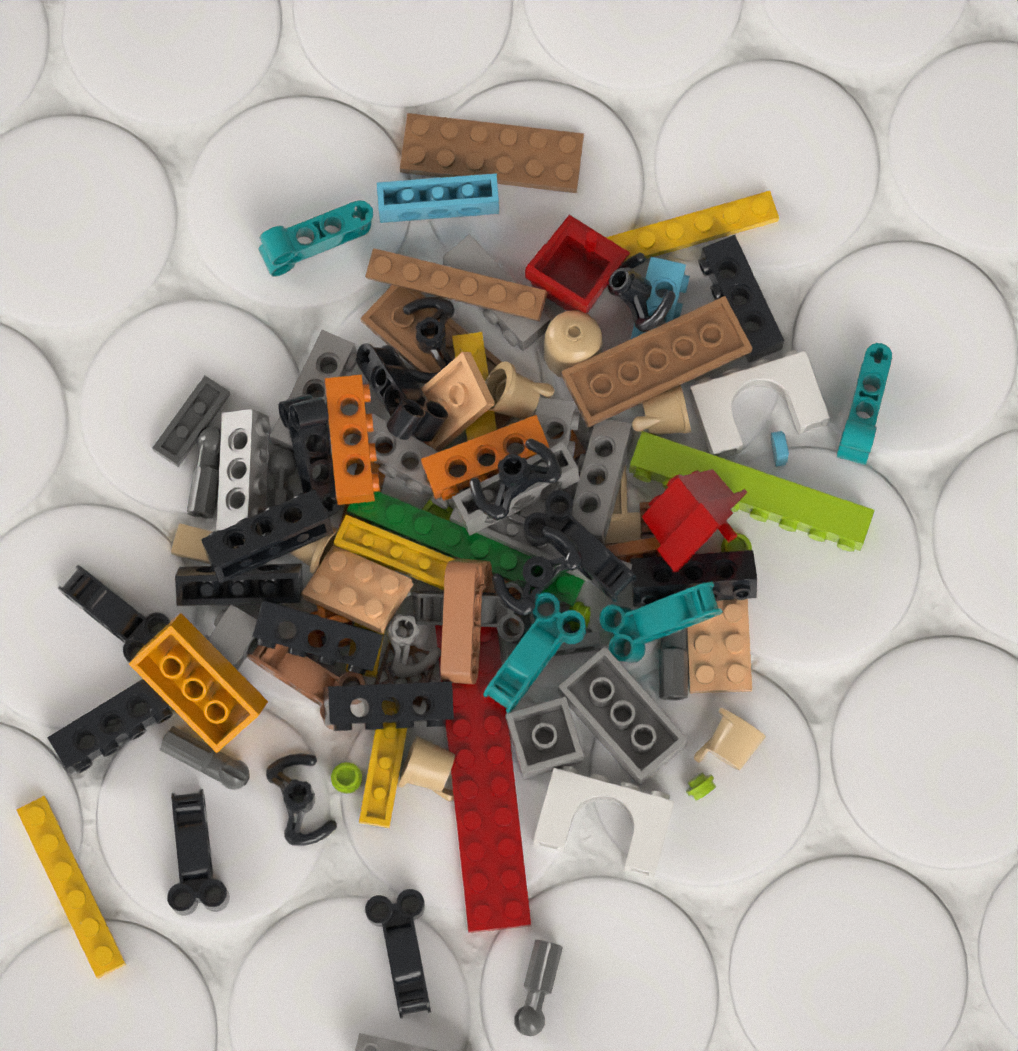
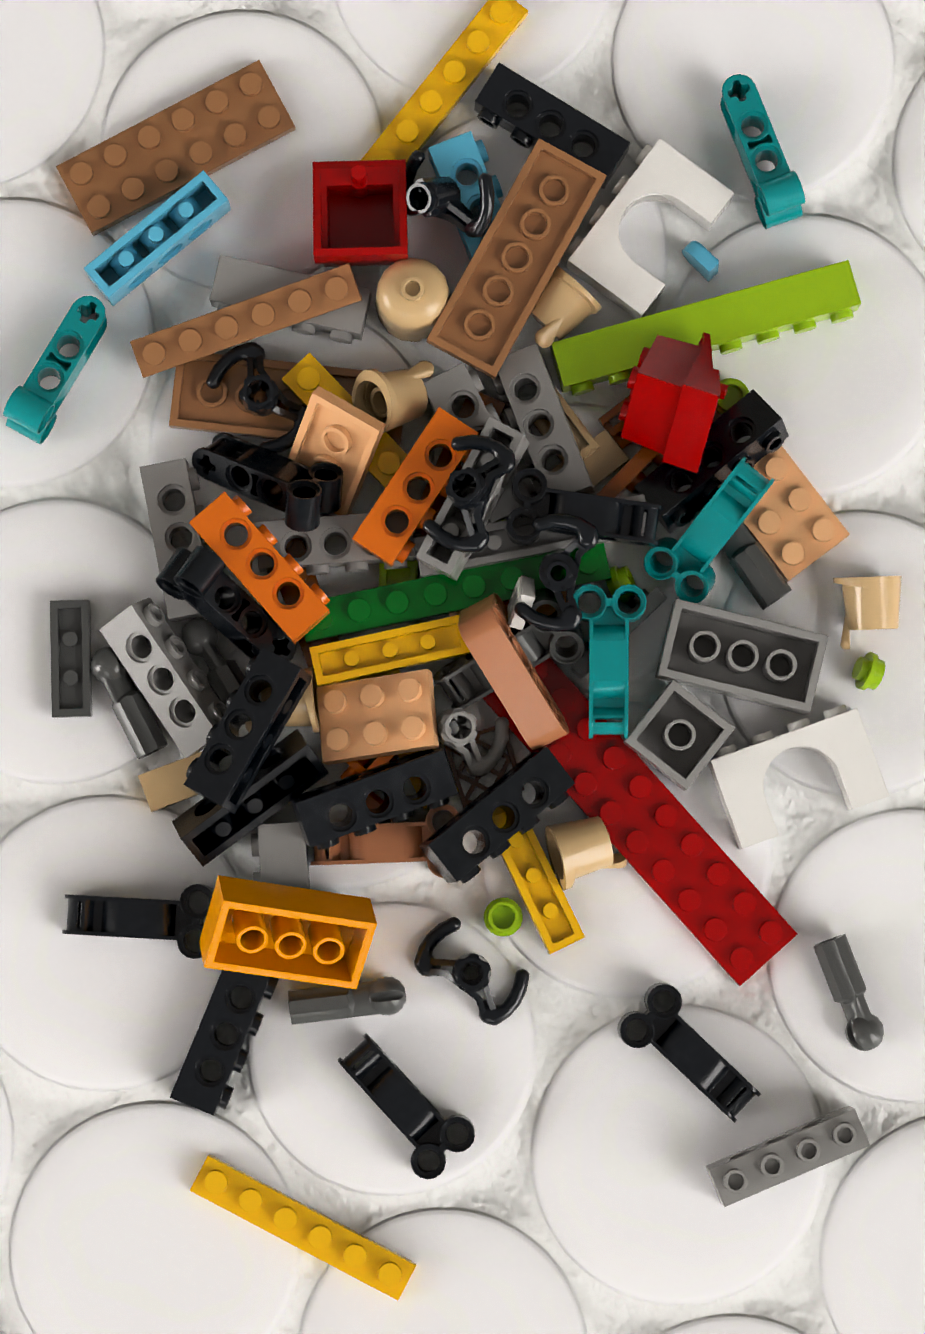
camera: 40 degrees left, 10 degrees up
none -> white tile [507,575,535,630]

